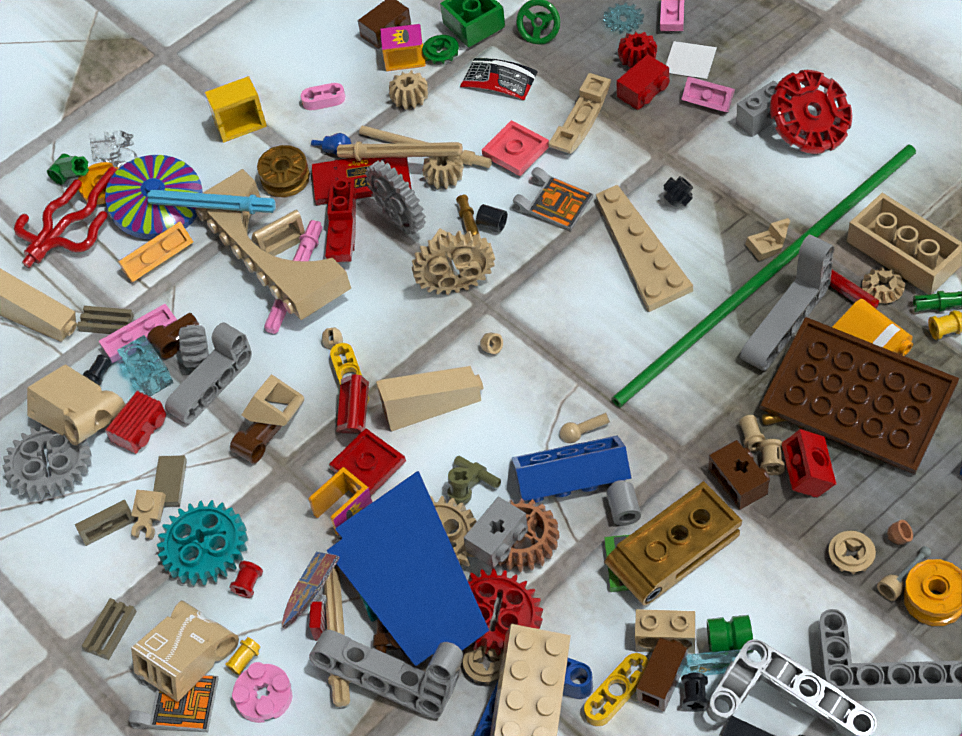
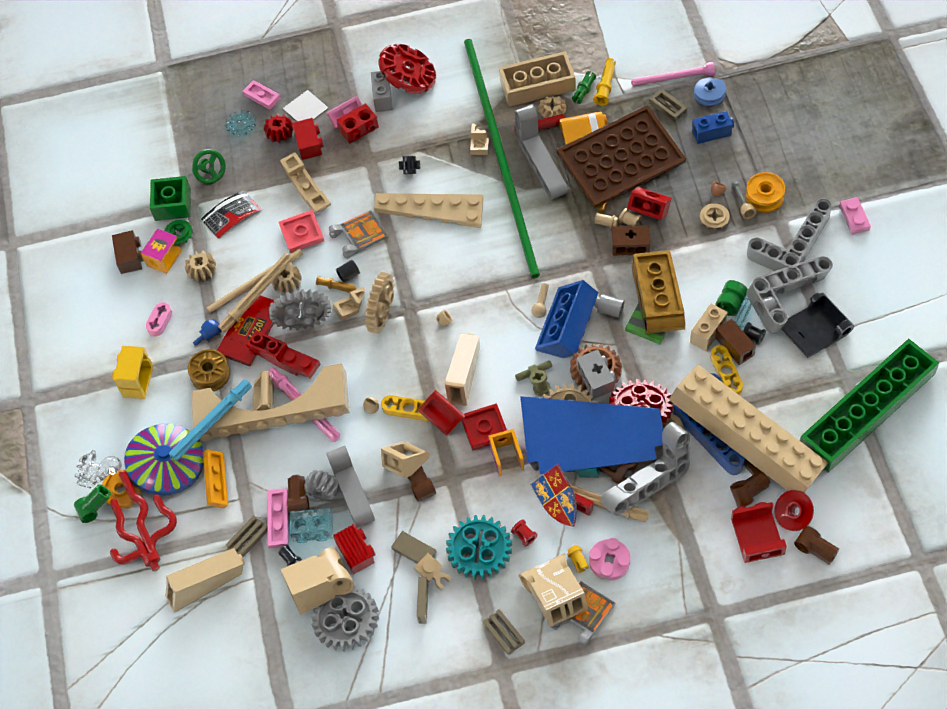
camera: 60 degrees left, 5 degrees up
none -> red brick [336,103,379,144]

